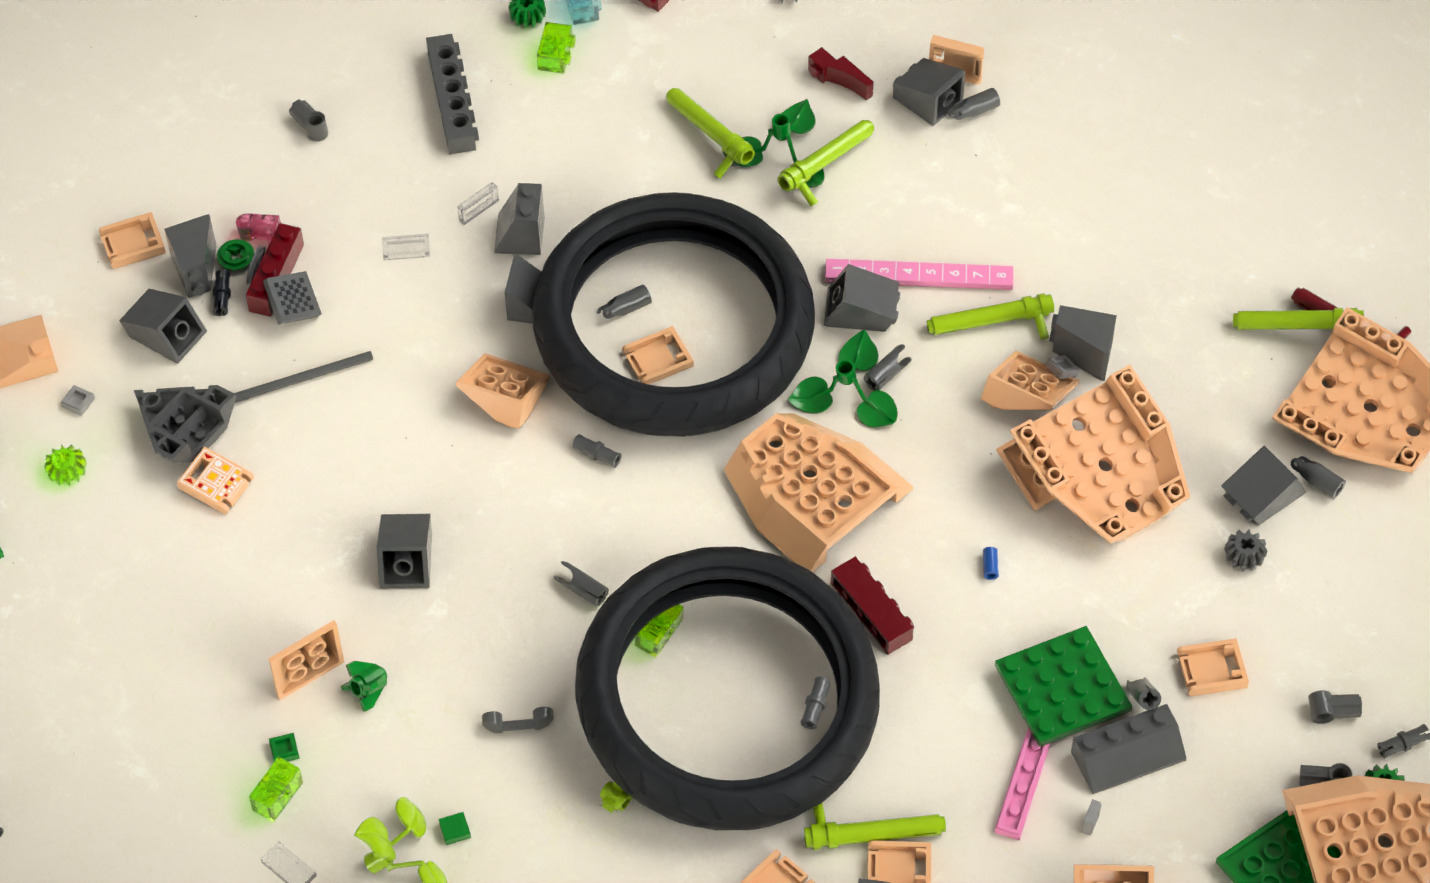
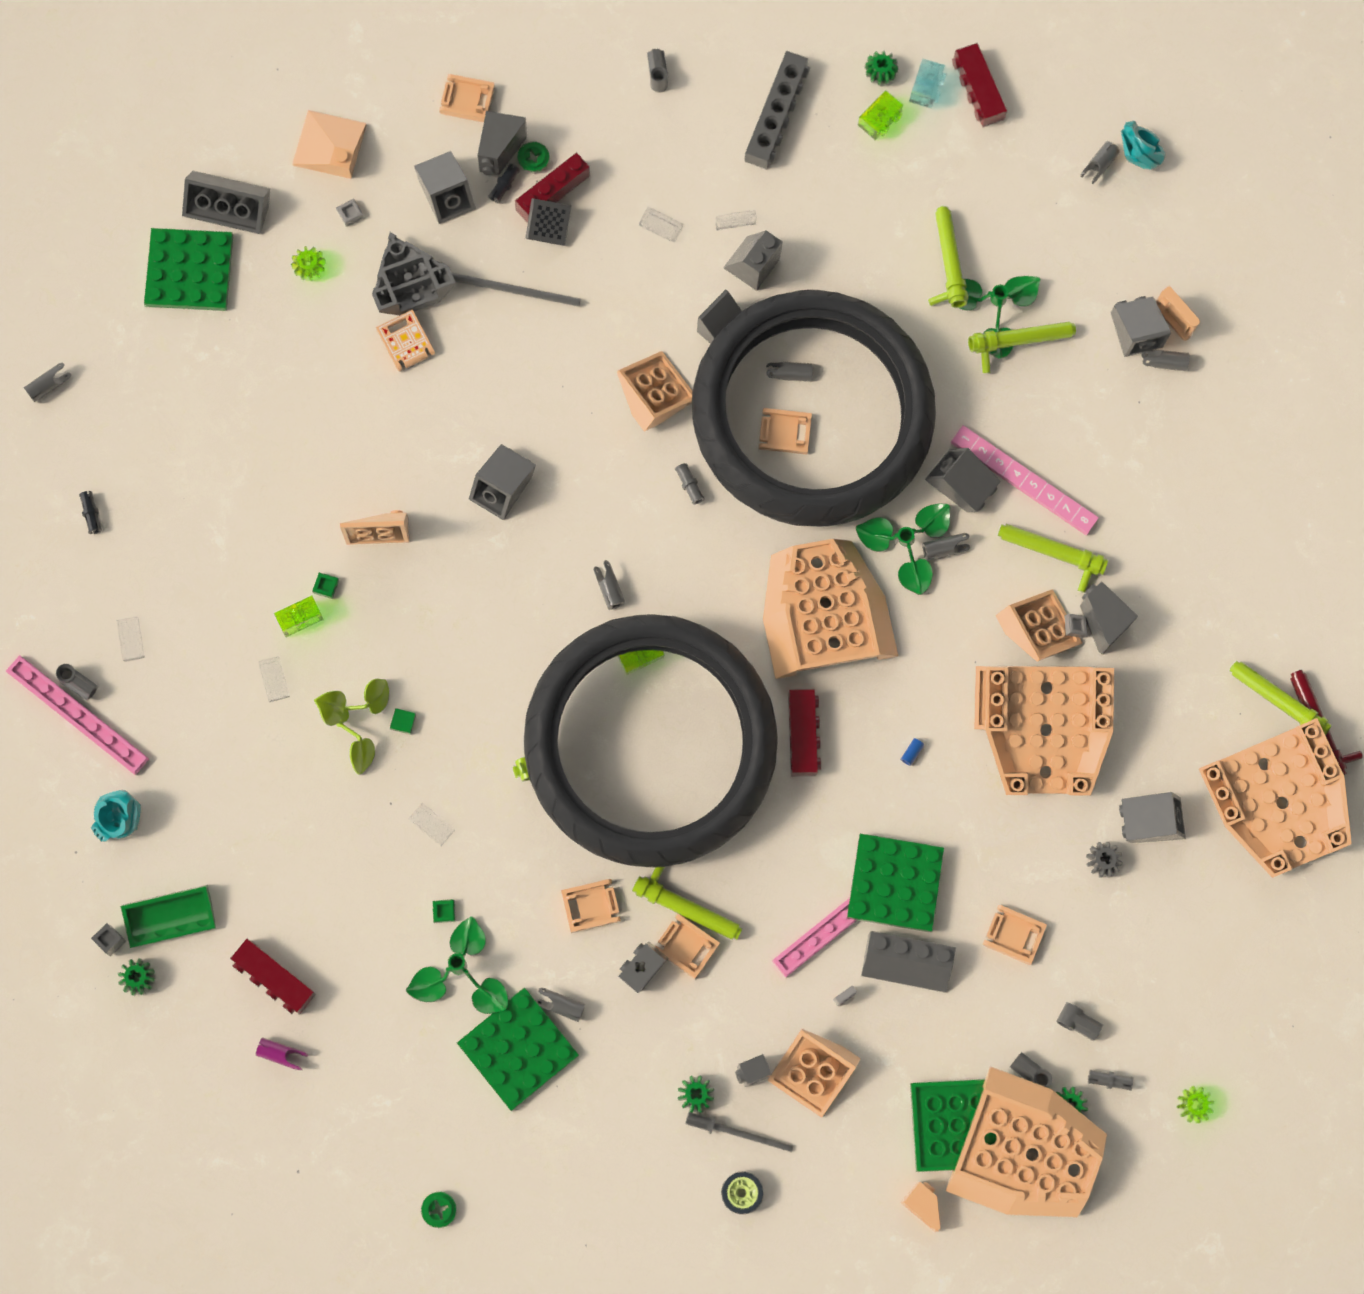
camera: 25 degrees right, 20 degrees up
clear pink leg [236,213,281,246] -> none
dark grey wheel [246,245,266,285] -> none
green brick [340,661,387,711] -> none
dark grey bar [482,707,554,733] -> none
dark grey pin [800,677,831,729] -> none
dark red slope [808,47,874,101] -> none
dark grey piece [1126,677,1161,710] -> none
dark grey piece [1291,456,1346,499] -> none

